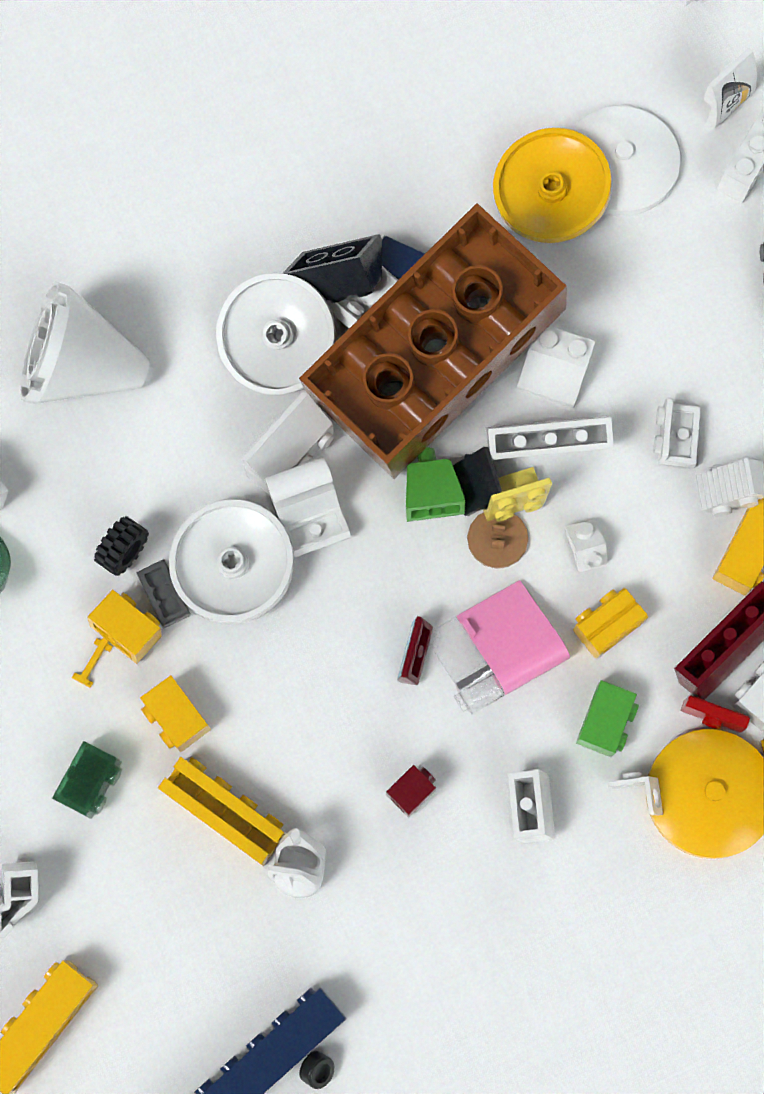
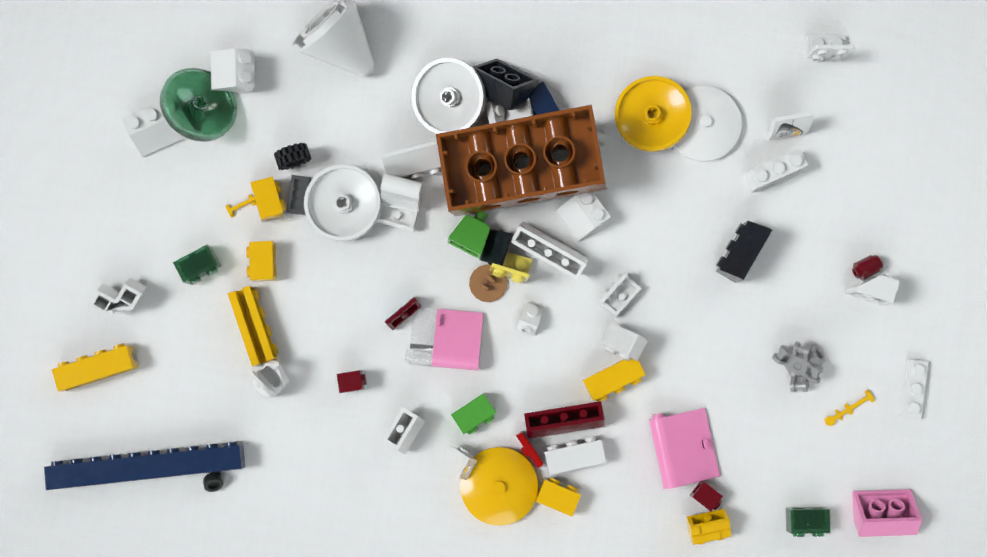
camera: 30 degrees right, 10 degrees up
yellow brick [573,588,648,659] -> none

